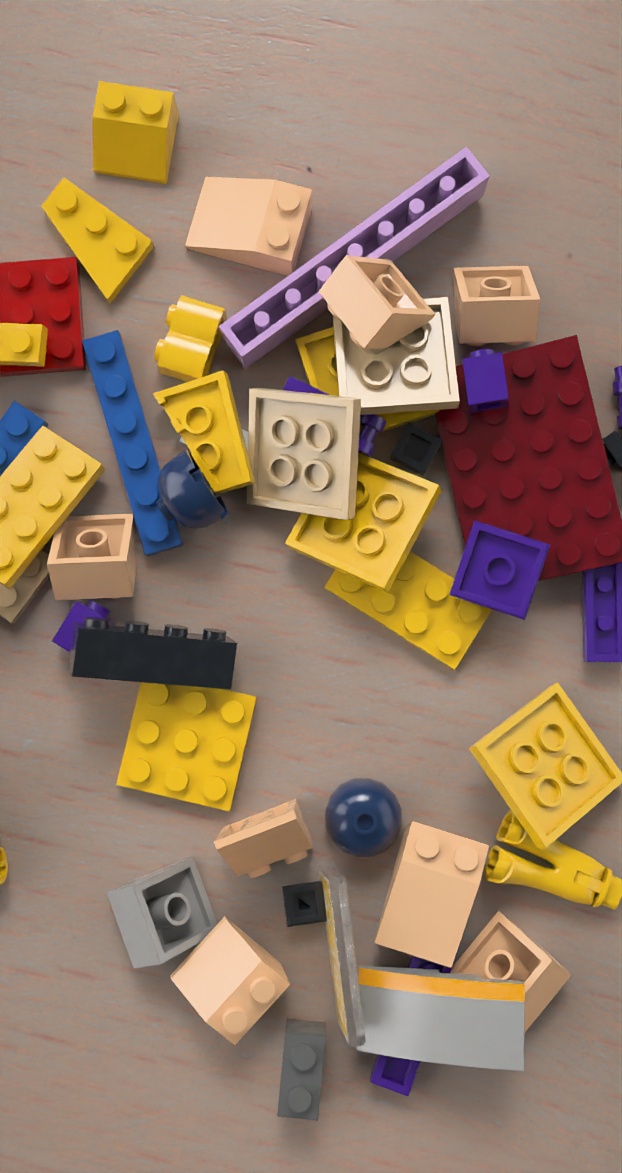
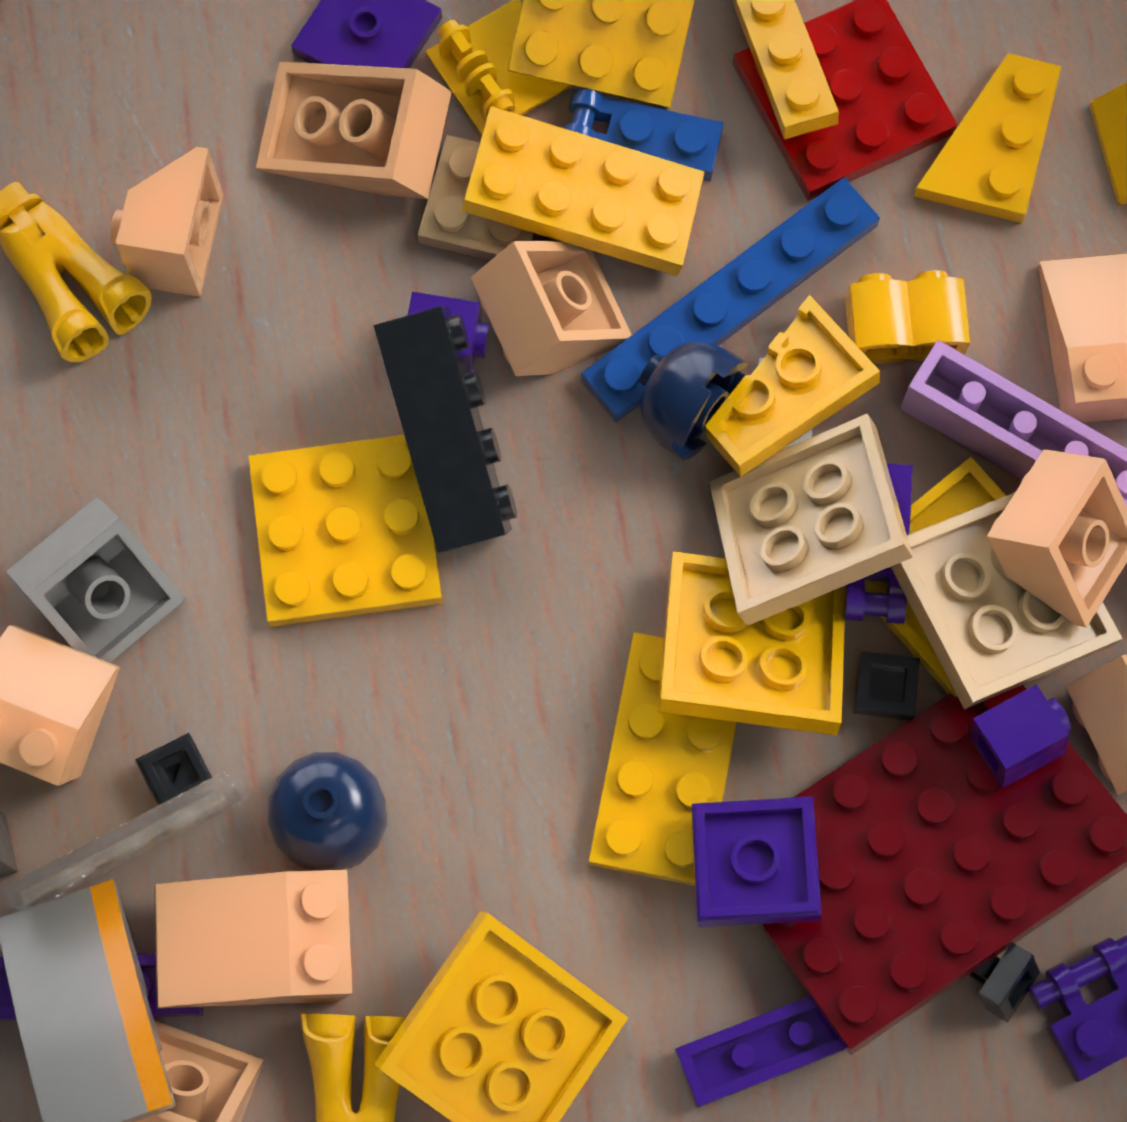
camera: 65 degrees right, 10 degrees down
light nougat slope [214,799,313,879] -> none

